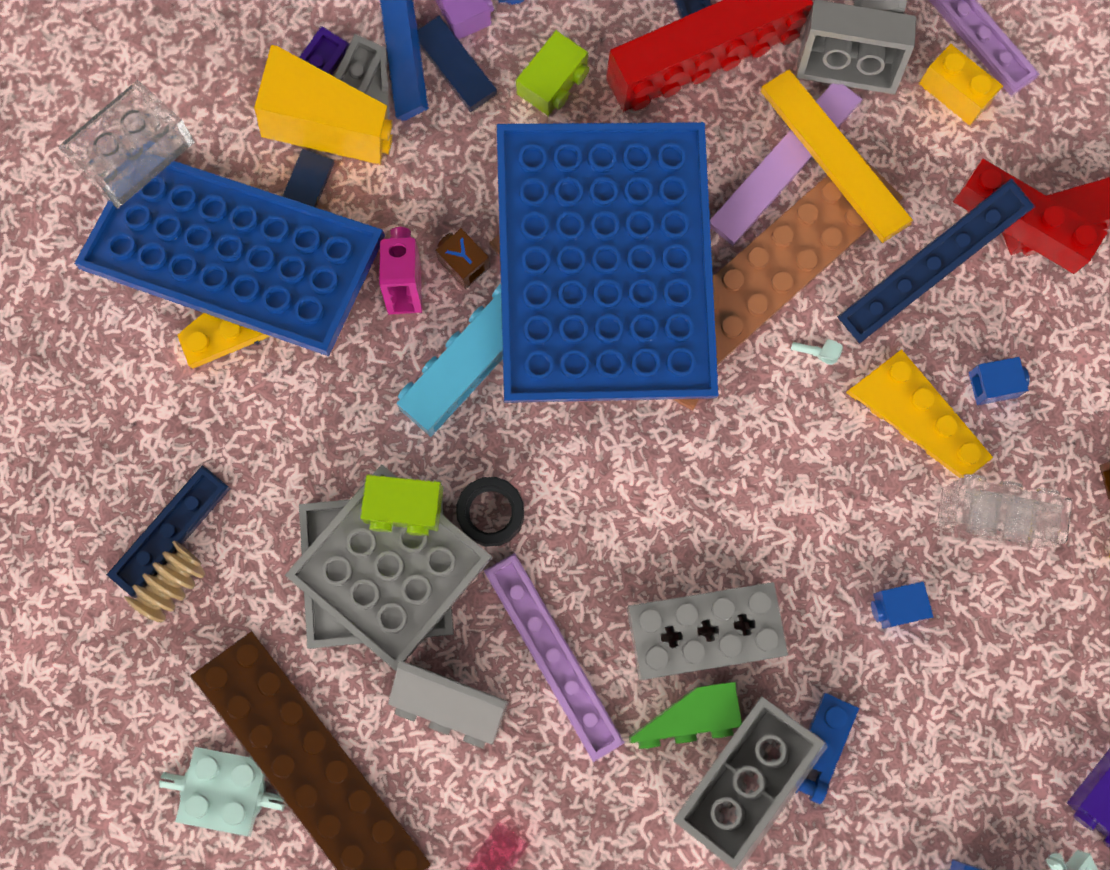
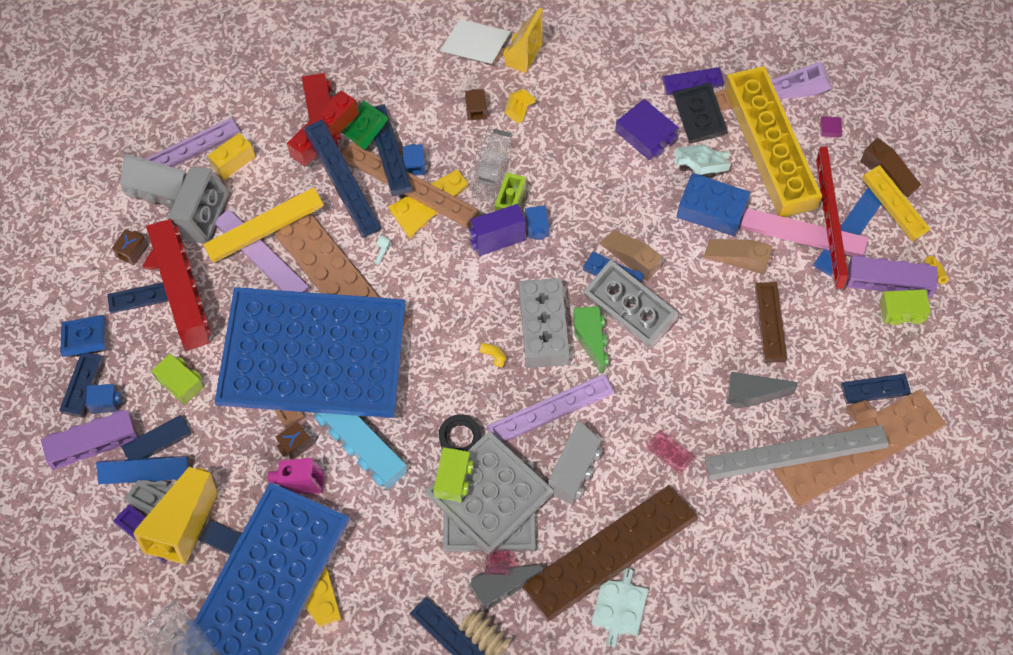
camera: 85 degrees left, 15 degrees down
none -> green plate [341,100,389,150]
none -> nougat tile [341,142,479,228]
none -> dark blue tile [373,104,412,196]
none -> dark purple brick [468,204,525,256]
none -> dark grey slope [469,565,543,612]
none -> yellow arm [480,342,507,367]
none -> clear pink tile [485,550,511,575]
none -> lime brick [494,172,526,211]
none -> medium nougat slope [600,230,663,281]

